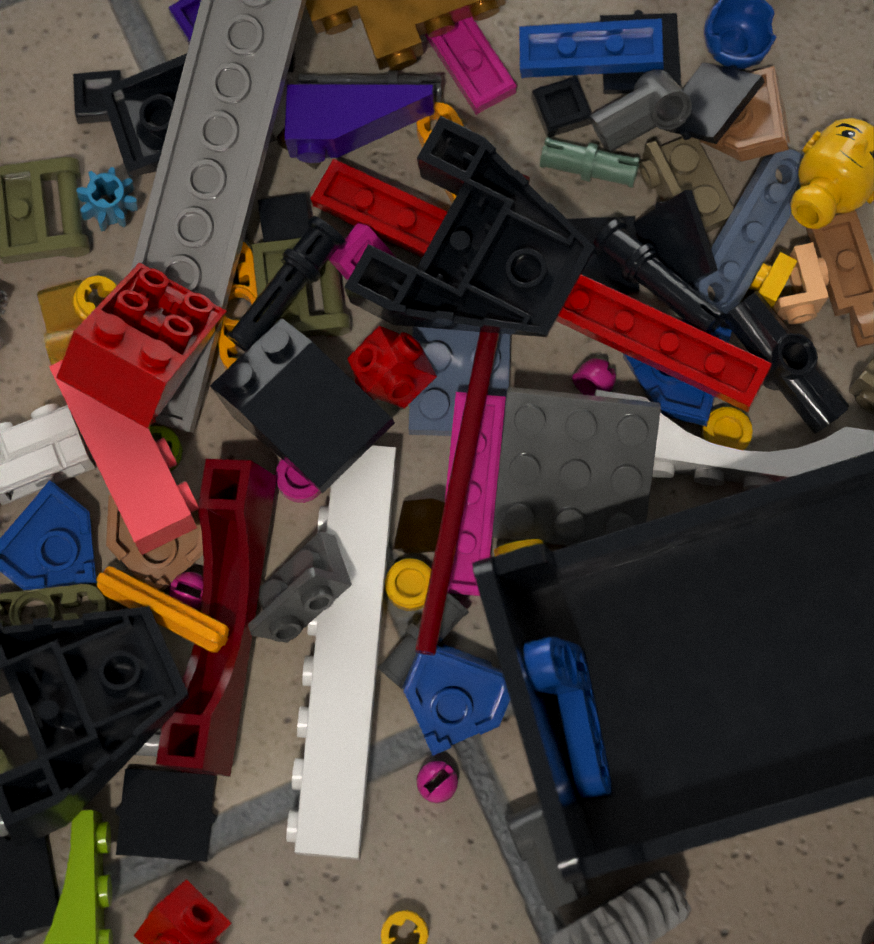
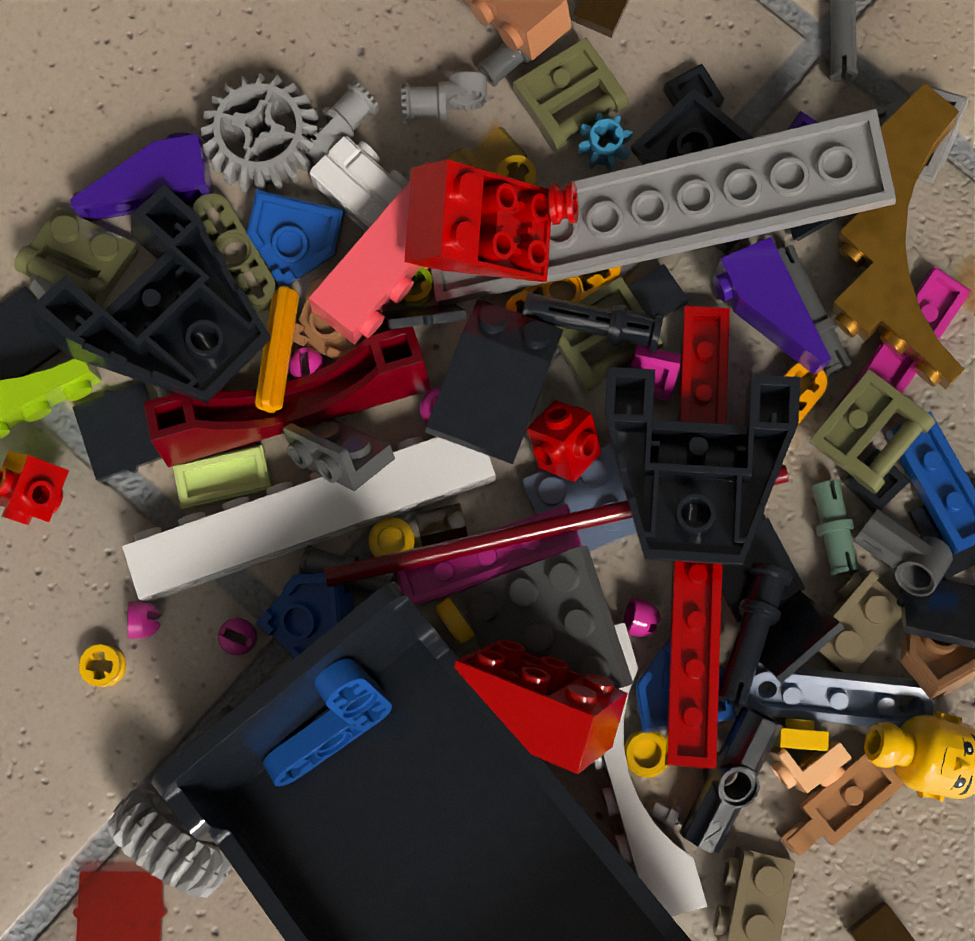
camera: 65 degrees right, 5 degrees up
none -> dark pink hinge [127,601,161,639]
none -> yellowish green tile [173,445,272,511]
none -> black piece [382,304,467,329]
none -> red slope [454,640,628,774]
none -> red bush [548,181,579,225]
none -> light grey piece [650,802,682,833]
none -> olive plate [809,369,936,494]

